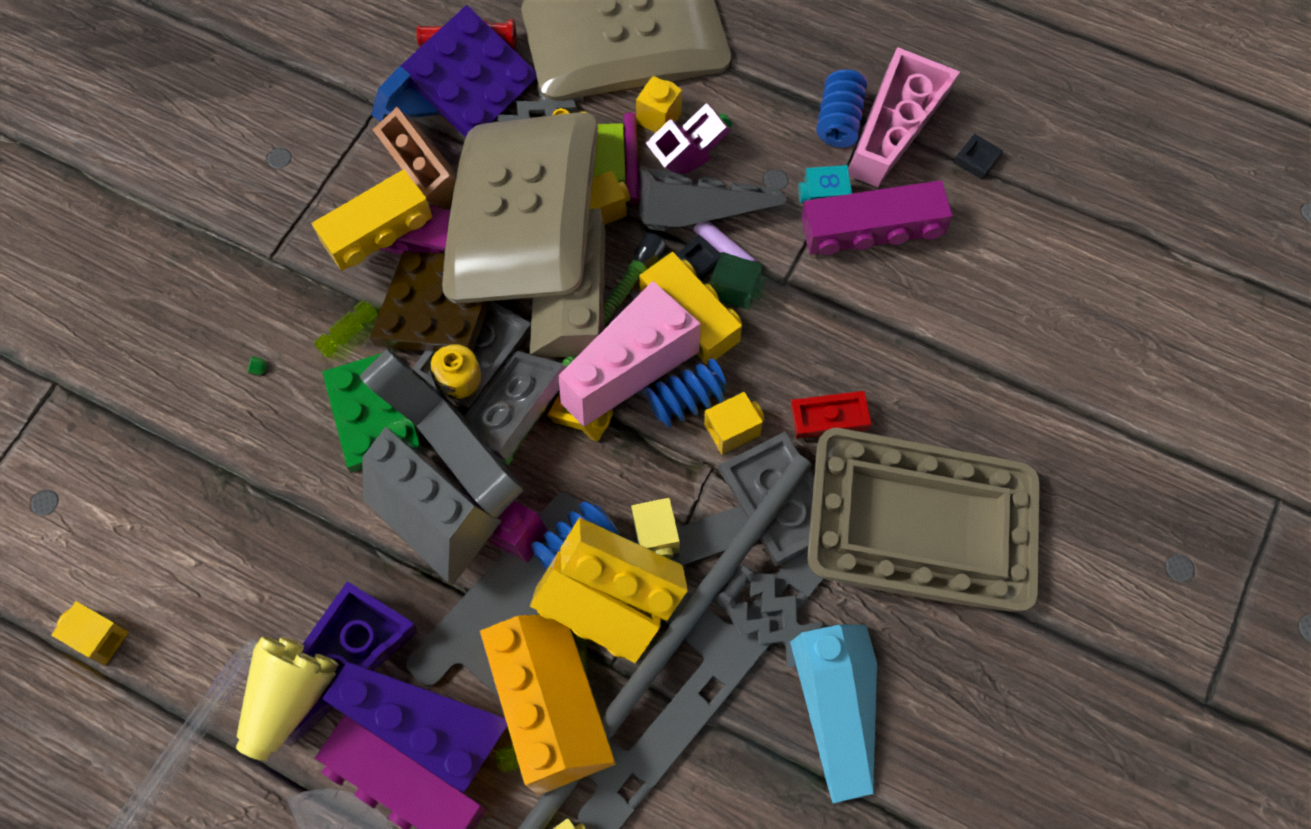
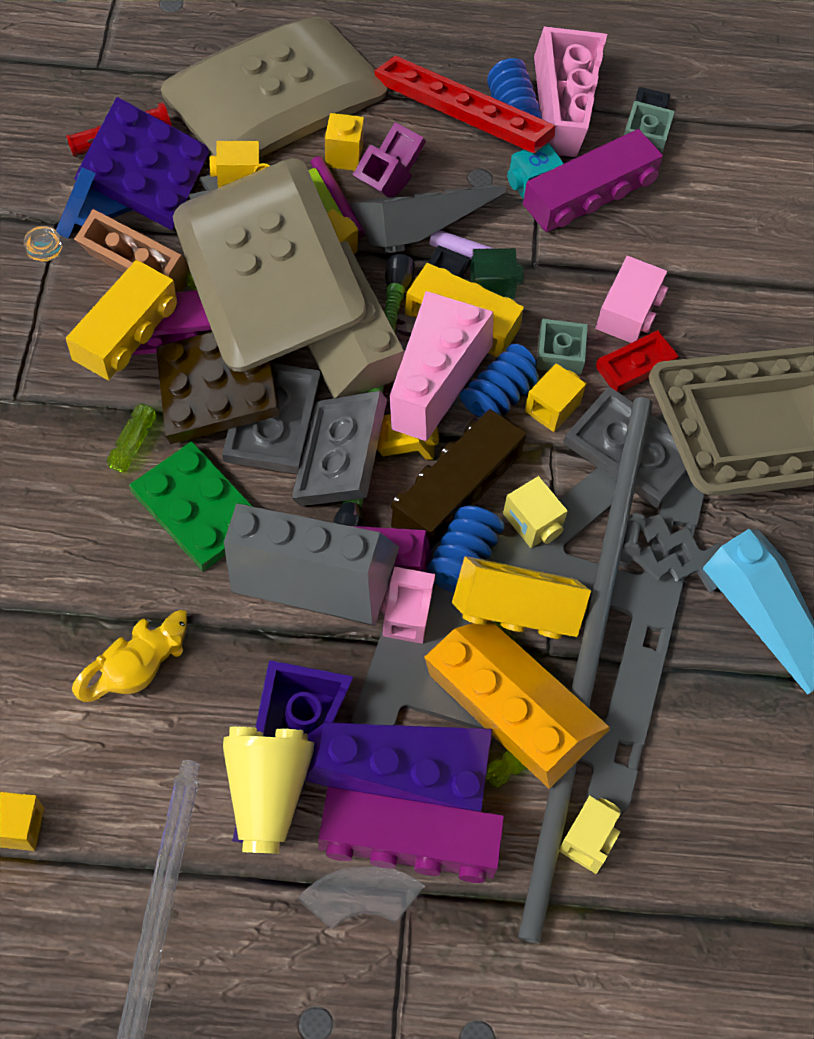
camera: 30 degrees left, 5 degrees down
green piece [247,356,268,375] -> none
dark grey beam [359,348,525,519] -> none
yellow head [429,344,481,399] -> none
yellow brick [560,517,688,621] -> none
none -> clear tile [24,226,62,262]
none -> yellow animal [72,610,187,702]
none -> yellow brick [210,141,259,188]
none -> red plate [374,55,555,154]
none -> bright pink brick [381,567,435,644]
none -> dark brown brick [391,409,526,549]
none -> sand green piece [536,319,588,375]
none -> bright pink brick [596,255,668,343]
none -> sand green piece [624,101,675,154]

